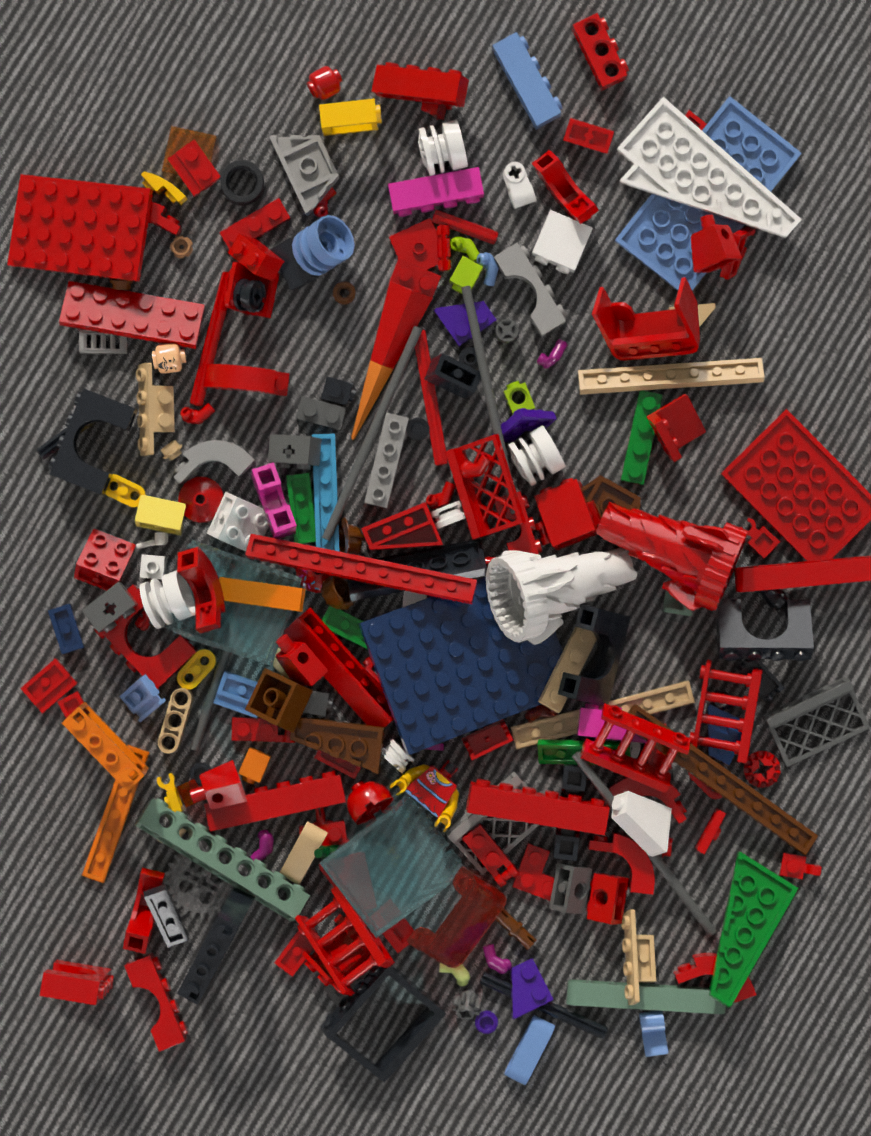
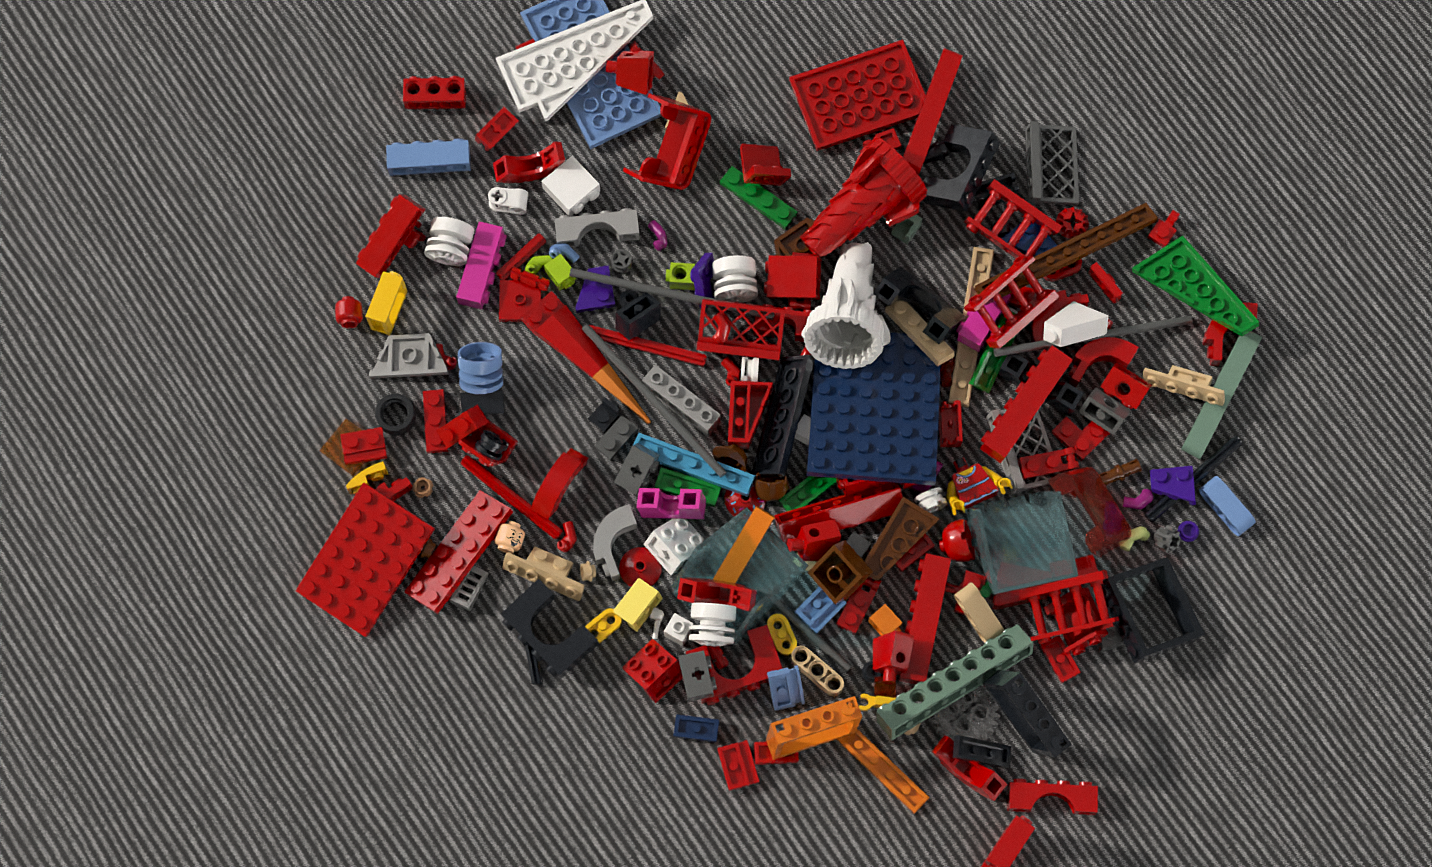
camera: 65 degrees left, 15 degrees down
red plate [245,534,477,604] -> none
magenta arm [250,829,274,861] -> none
reddish brown plate [333,281,356,305] -> none
black plate [406,417,430,440] -> none
tan plate [578,358,765,395] -> none
medium blue panel [639,1010,668,1057] -> none

